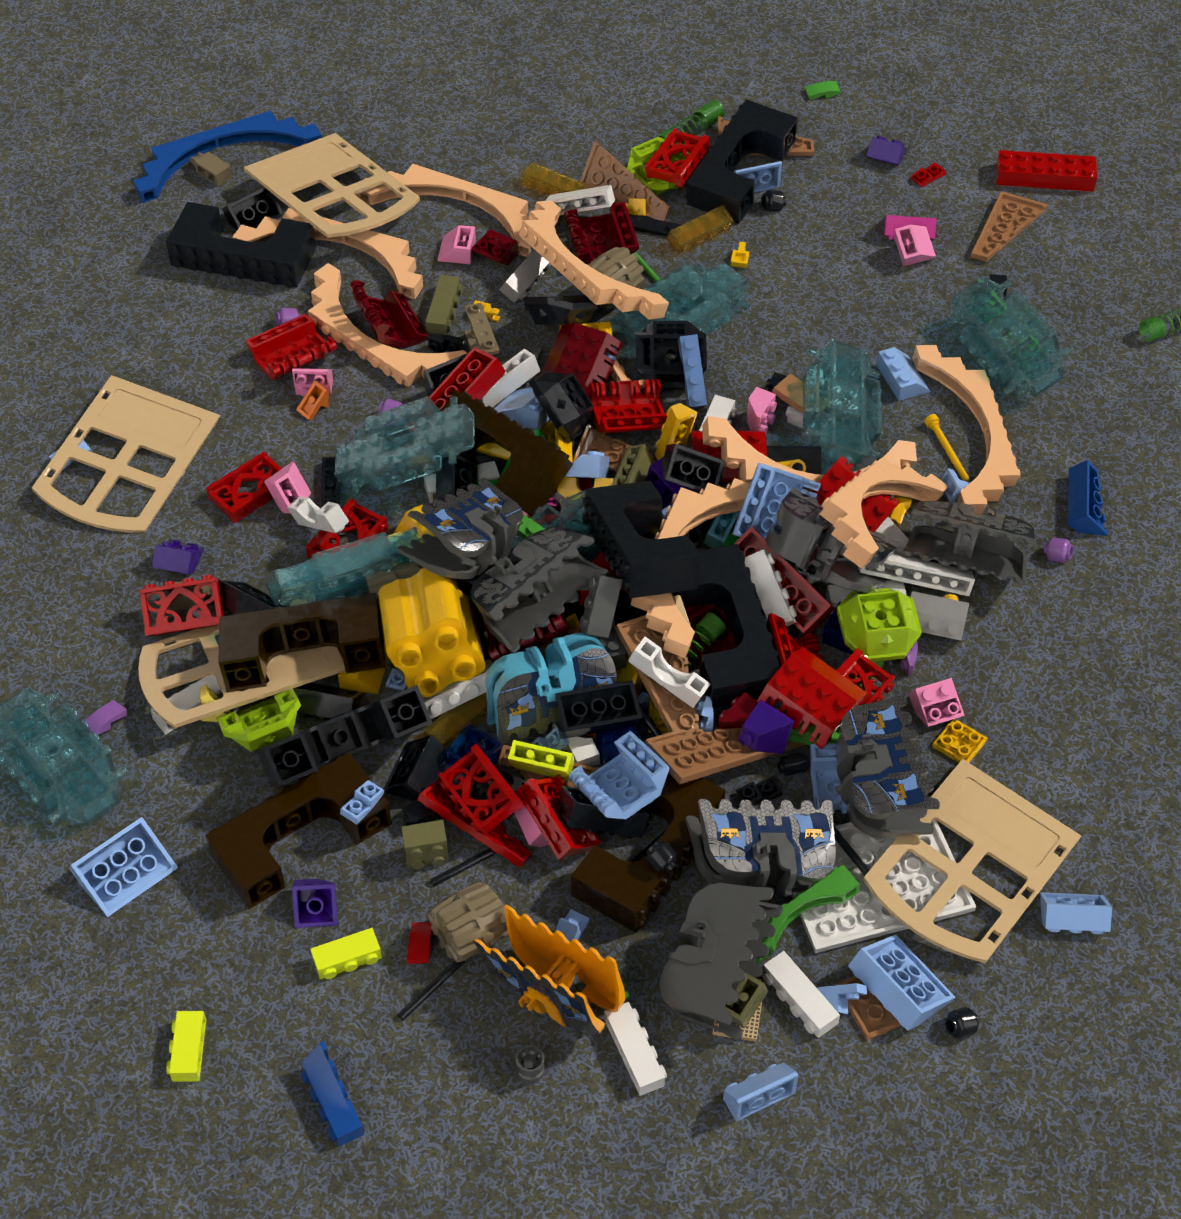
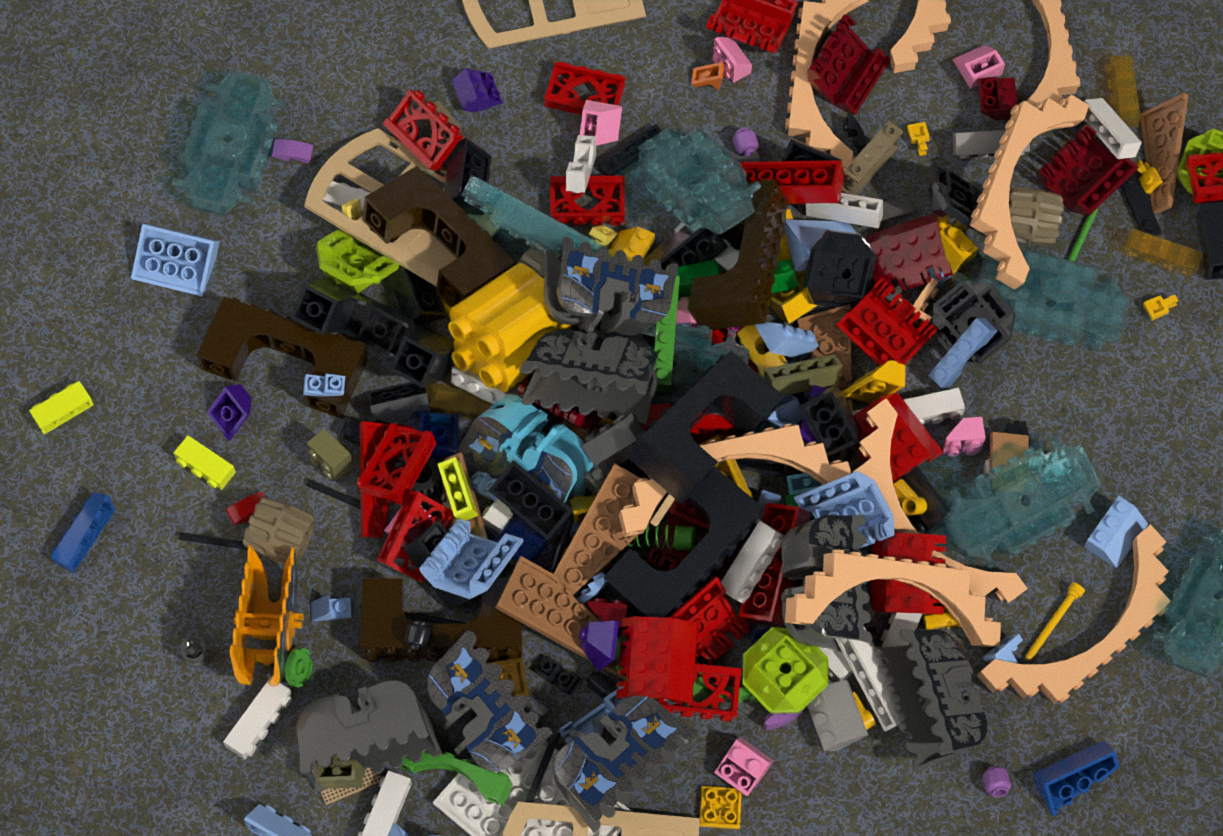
camera: 55 degrees right, 15 degrees up
olive brick [425,275,463,335] -> none
white arch [628,637,710,708] -> none

